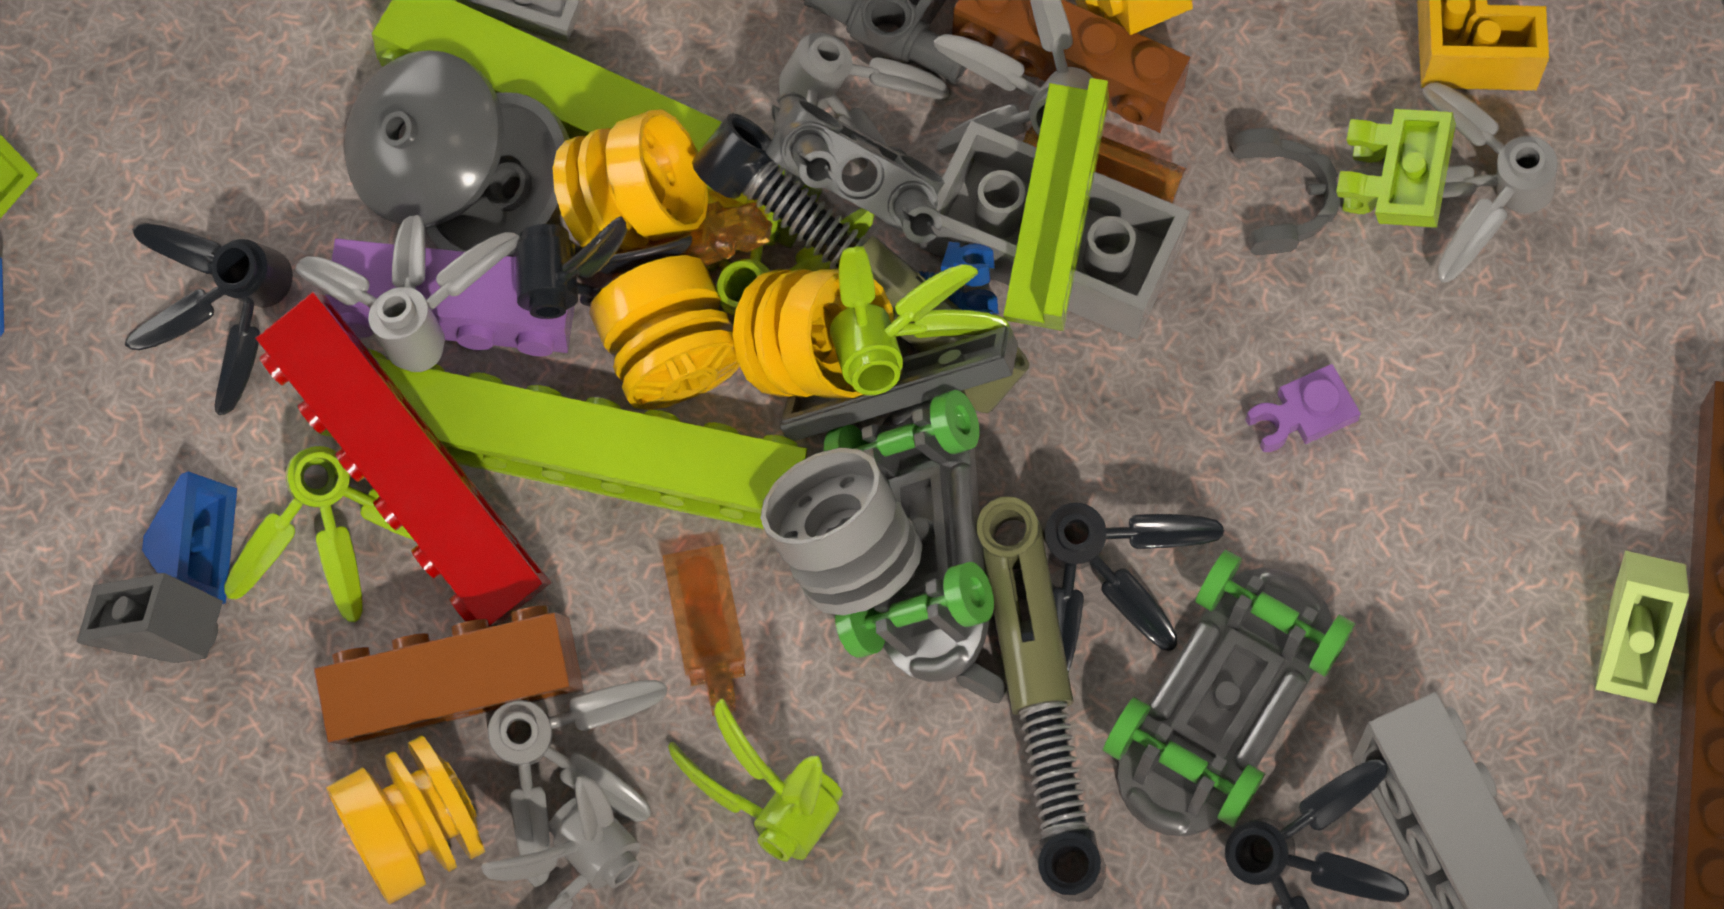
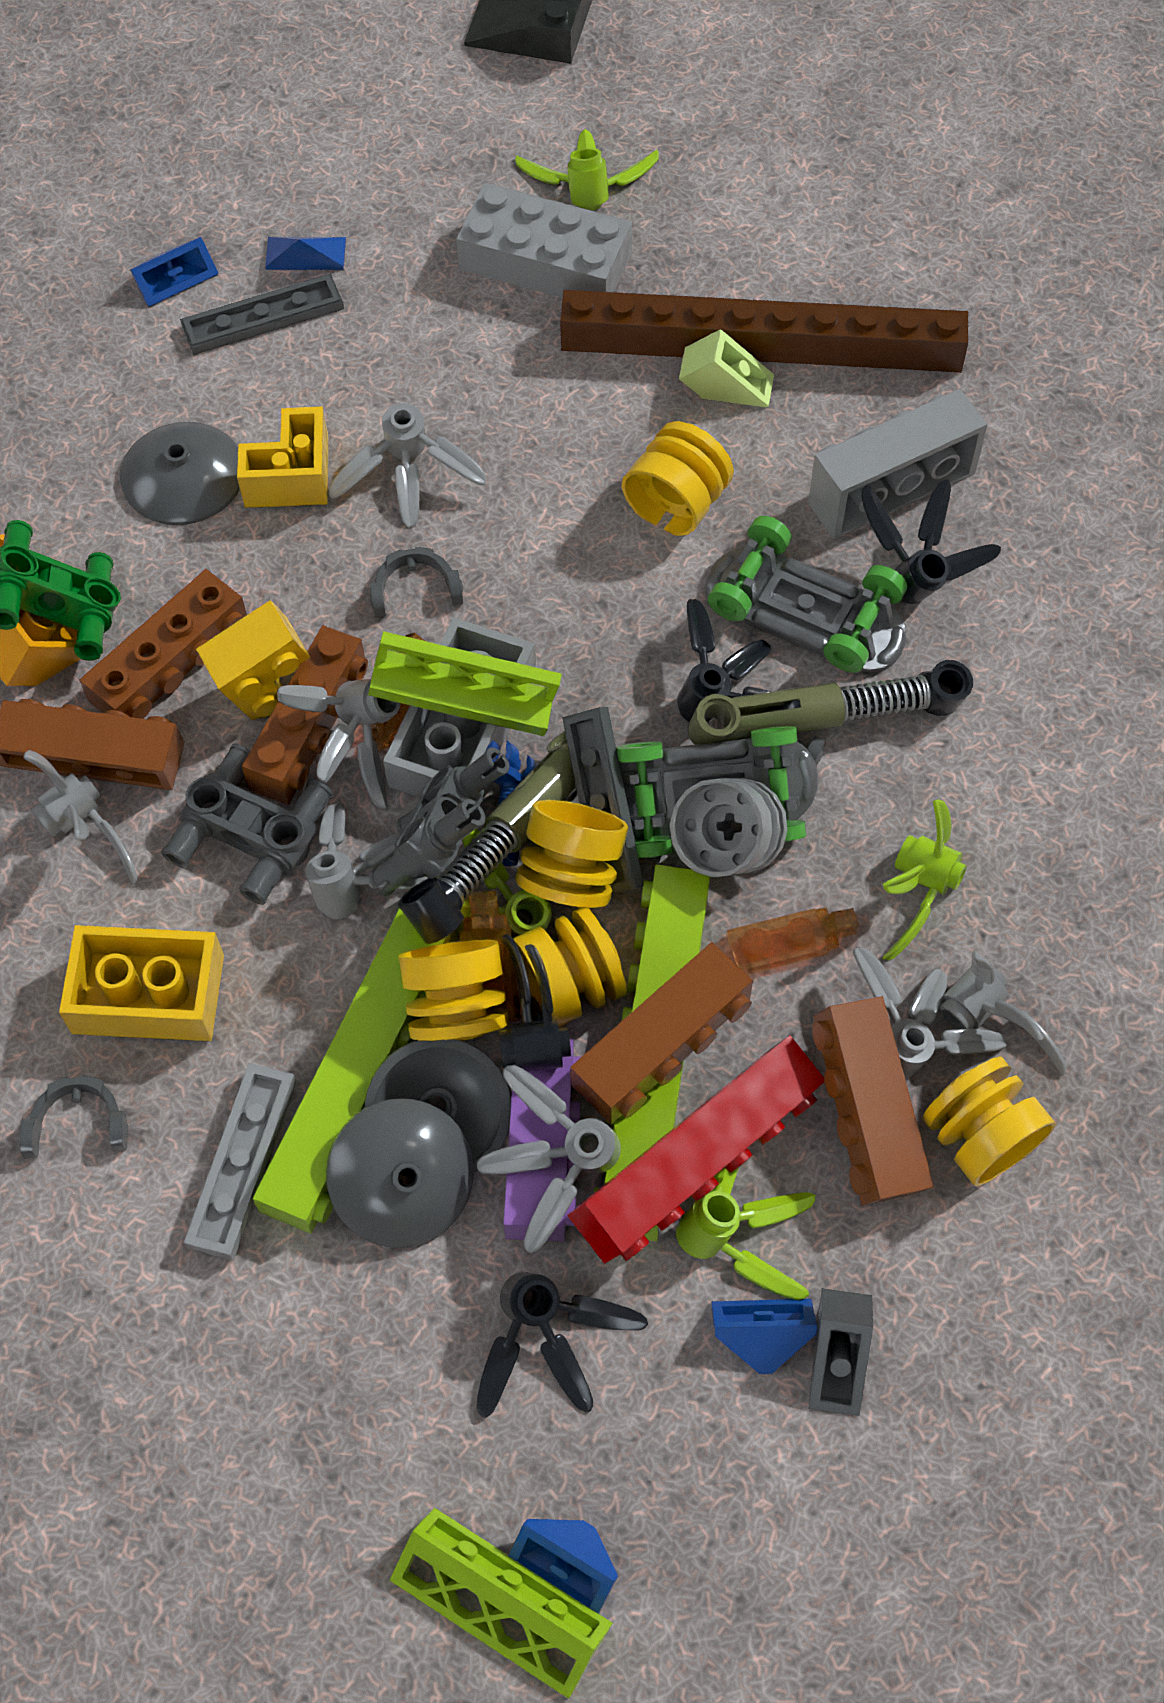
camera: 90 degrees left, 5 degrees down
lime plant [830,246,1010,395] -> none
medium lavender plate [1246,364,1361,452] -> none
lime plate [1336,109,1456,228] -> none
none -> dark orange brick [570,942,753,1125]
none -> yellow wheel [621,421,734,536]

